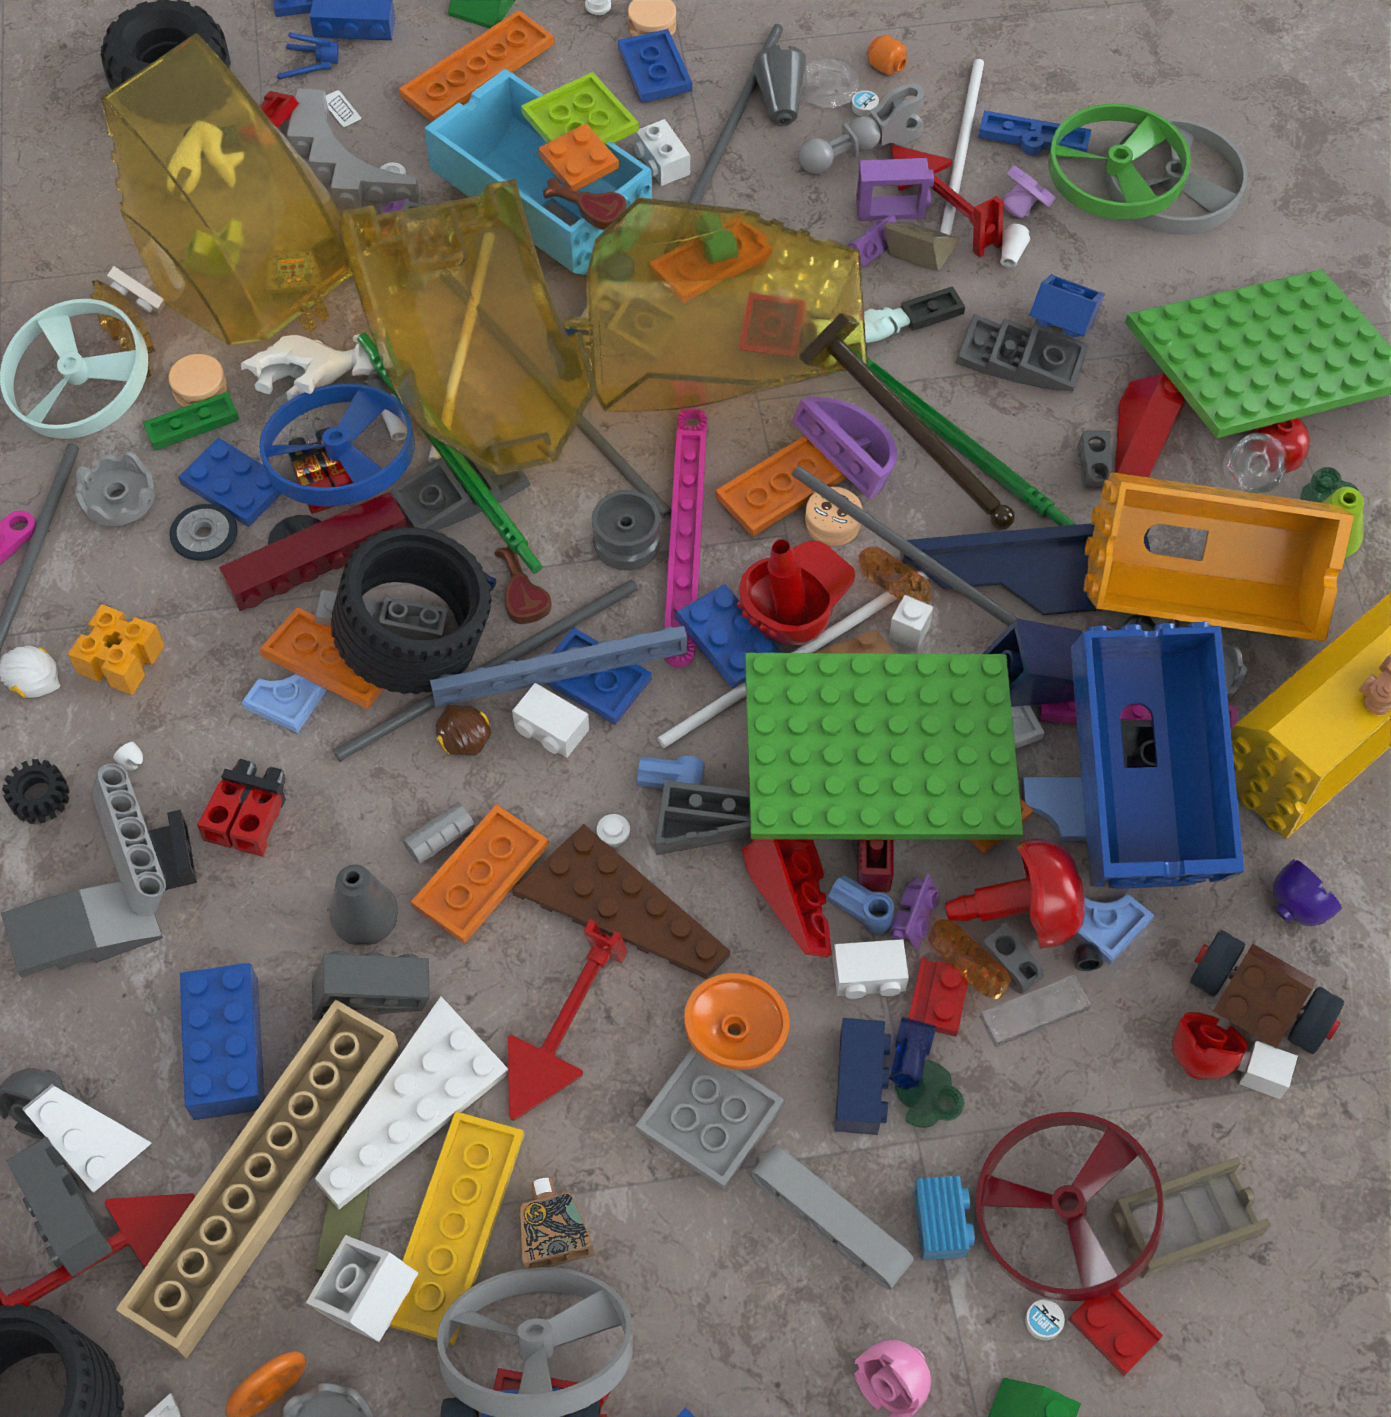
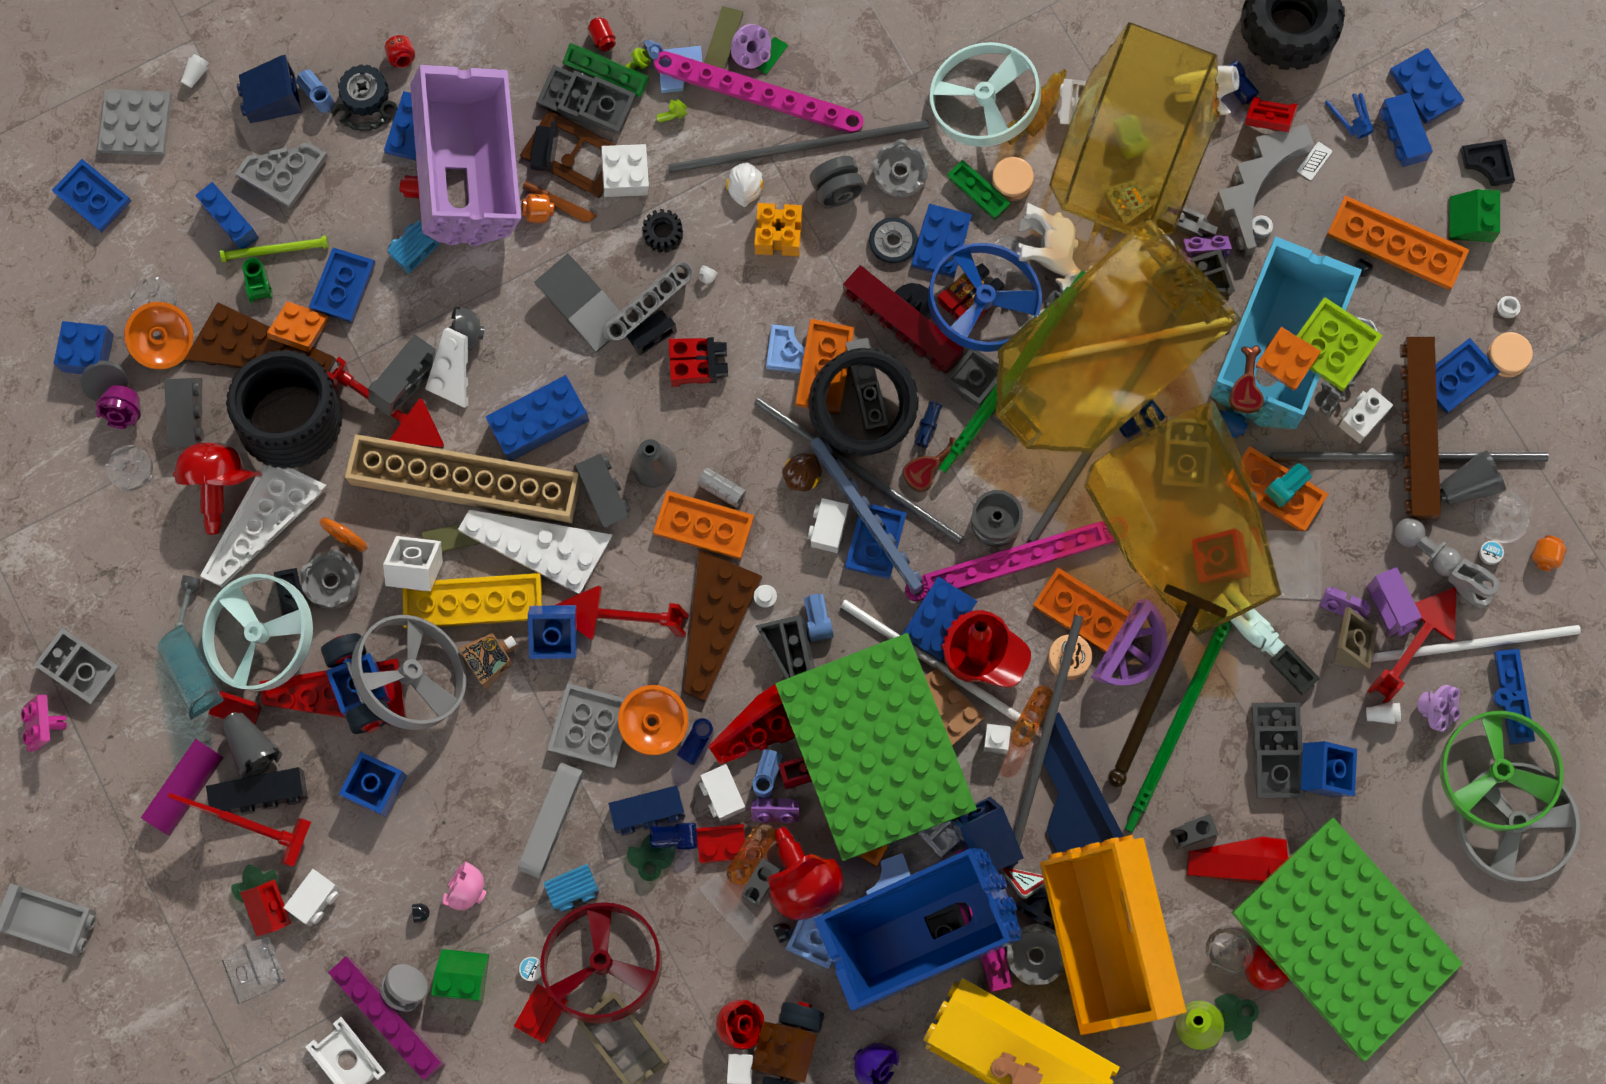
camera: 75 degrees right, 15 degrees up
none -> blue brick [528,605,578,659]
none -> clear blue piece [677,718,714,765]
none -> dark grey wheel [809,156,866,208]
none -> reddish brown brick [1400,337,1441,521]

